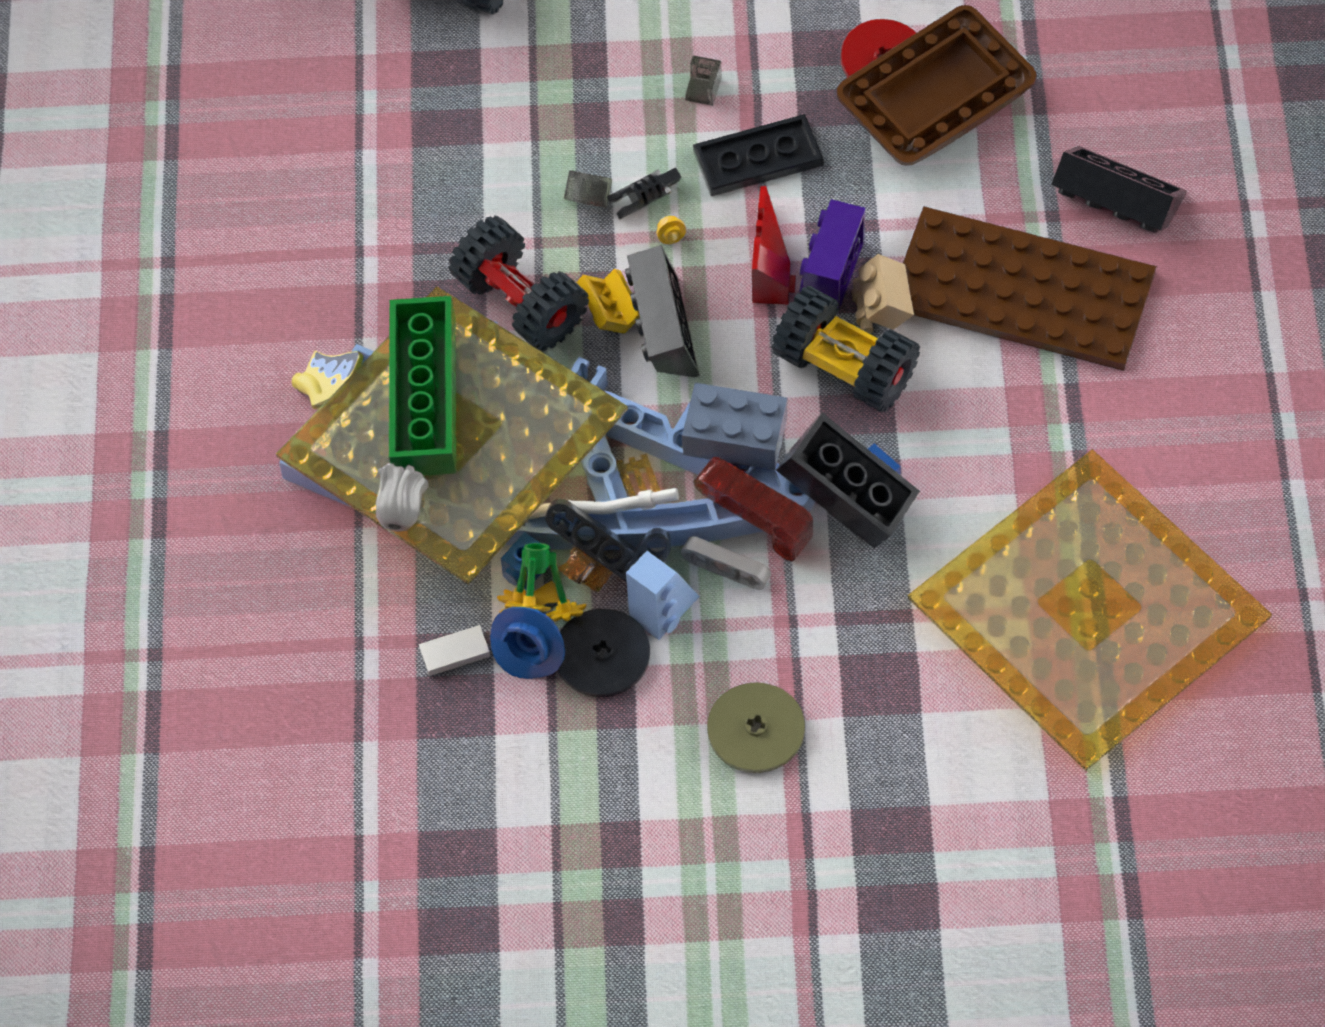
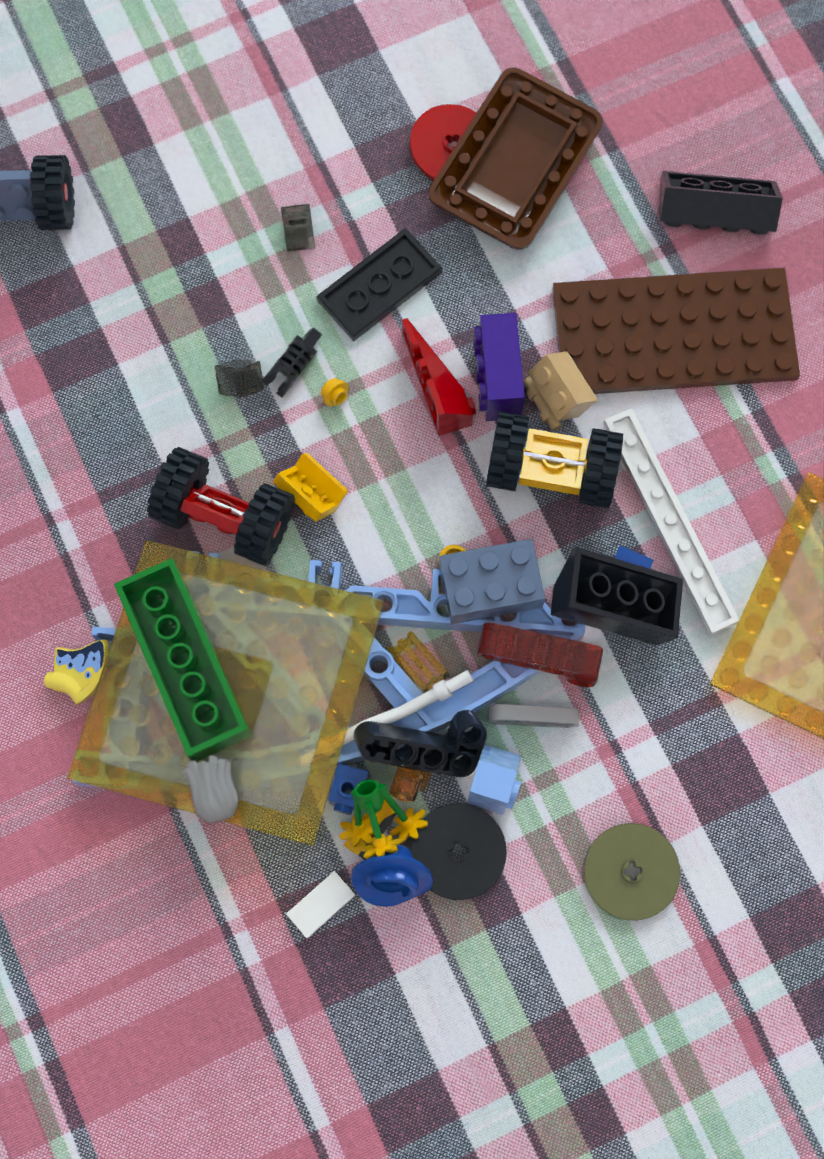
camera: 25 degrees left, 15 degrees up
slope [625,245,700,377] -> none
none -> white plate [603,408,740,635]

